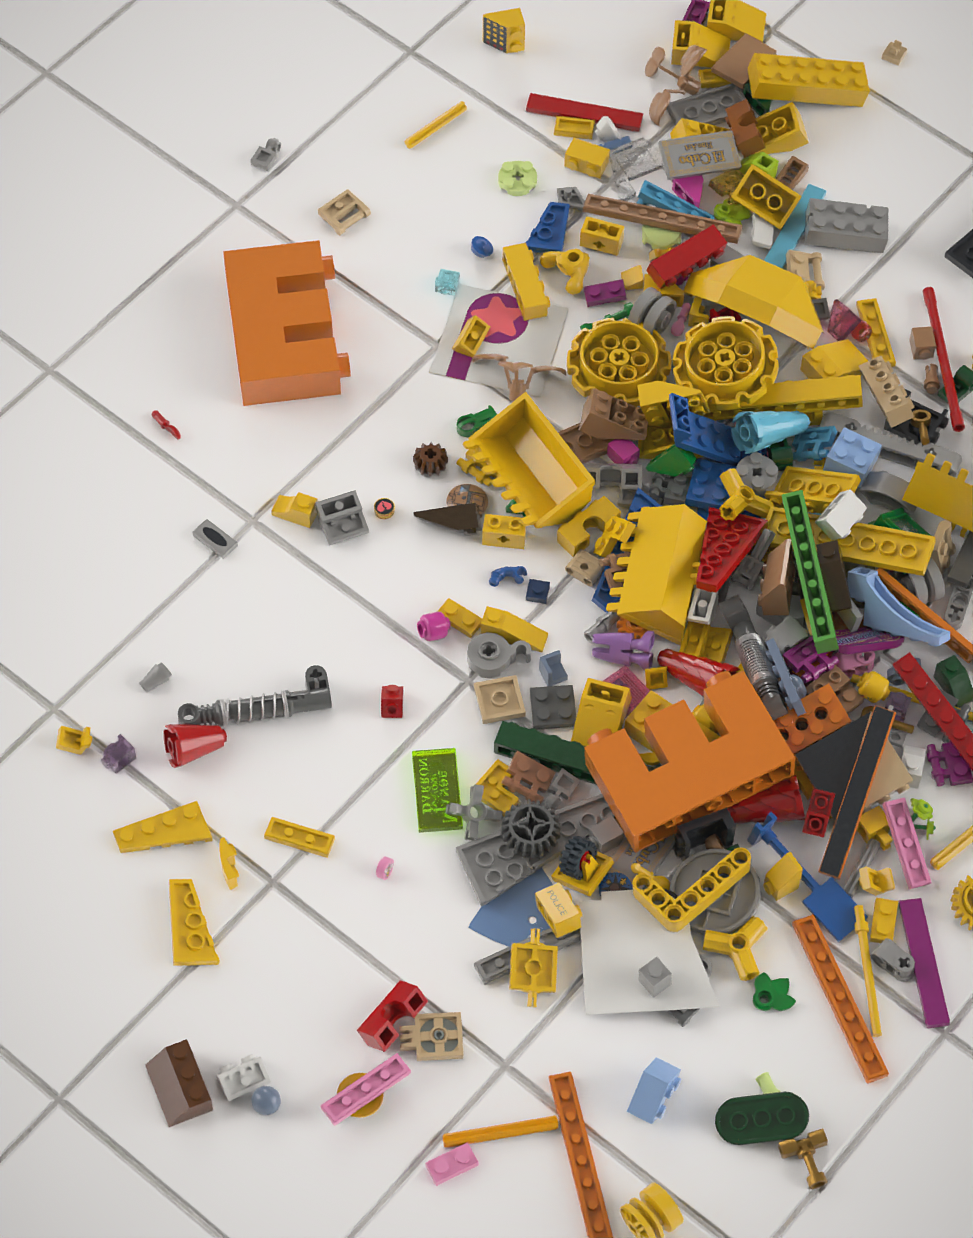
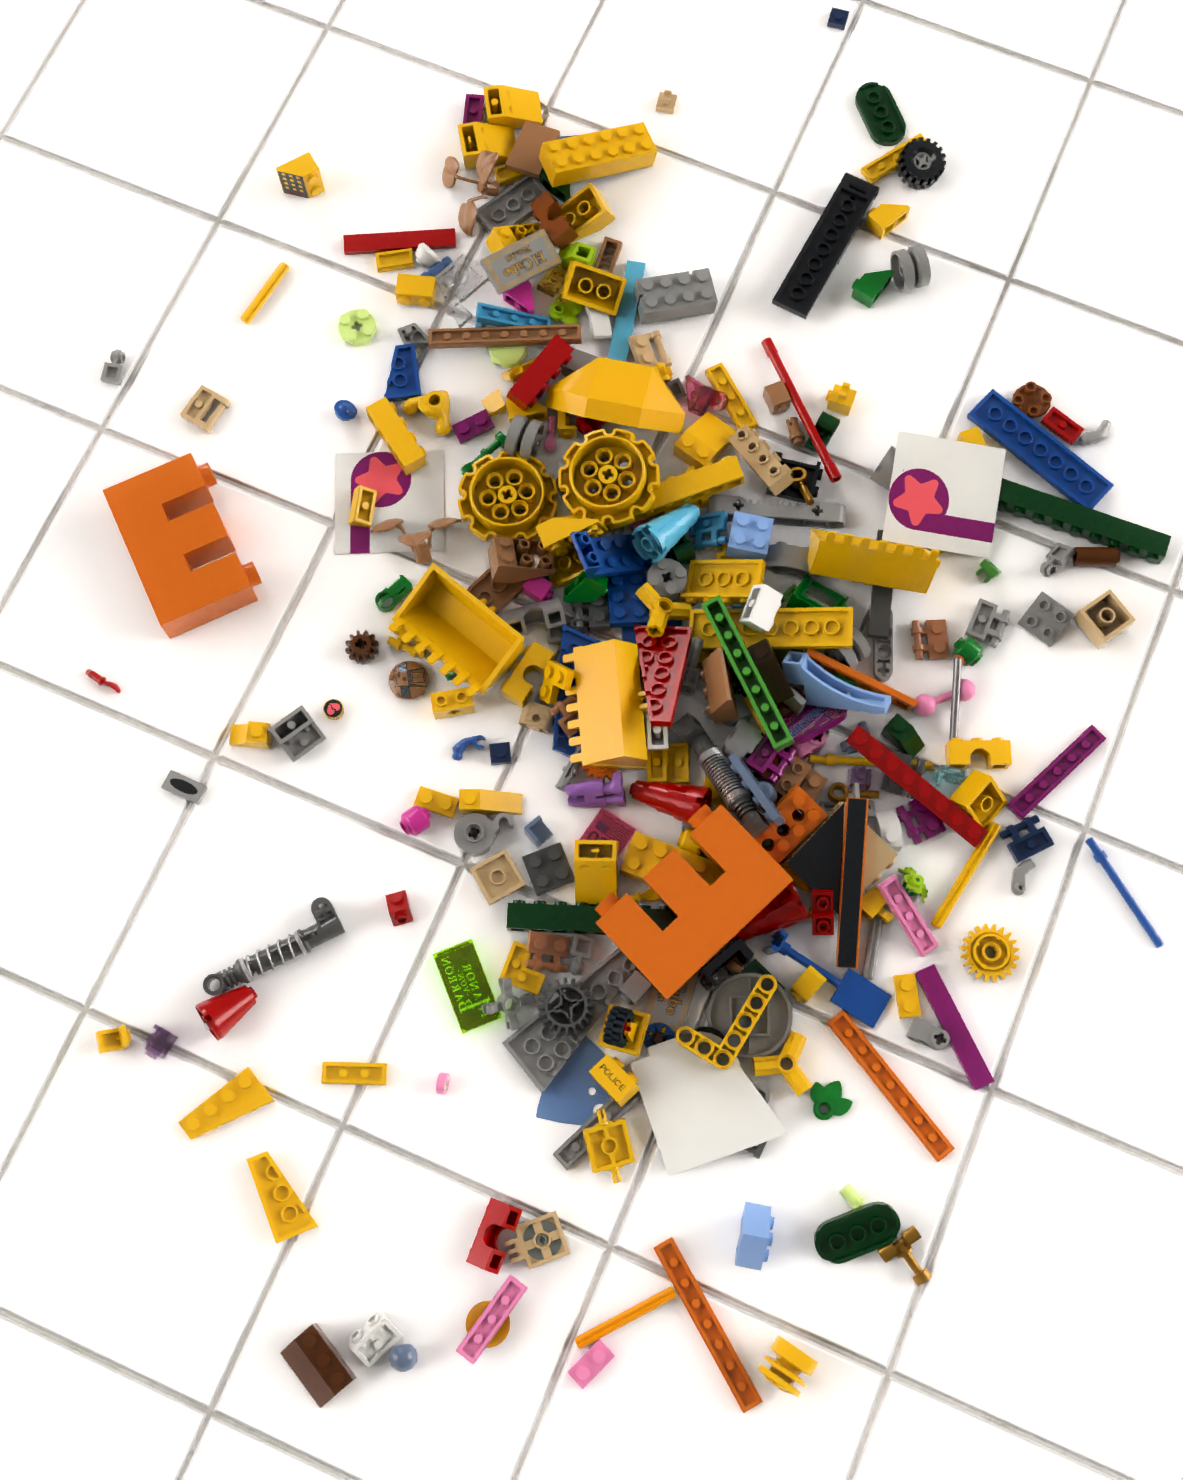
camera: 15 degrees left, 15 degrees up
light grey cone [139,662,172,693] -> none
yellow slope [219,837,239,890] -> none
dark brown slope [413,503,482,536] -> none
clear light blue bracket [435,268,460,296] -> none
yellow brick [580,216,625,256] -> none
yellow piece [631,863,670,890] -> none
light grey brick [639,957,672,998] -> none
yellow slope [645,667,668,690] -> none
yellow bar [854,905,882,1037] -> none
yellow head [856,671,890,703] -> none
yellow bracket [859,866,895,896] -> none
tan plate [931,520,956,576] -> none

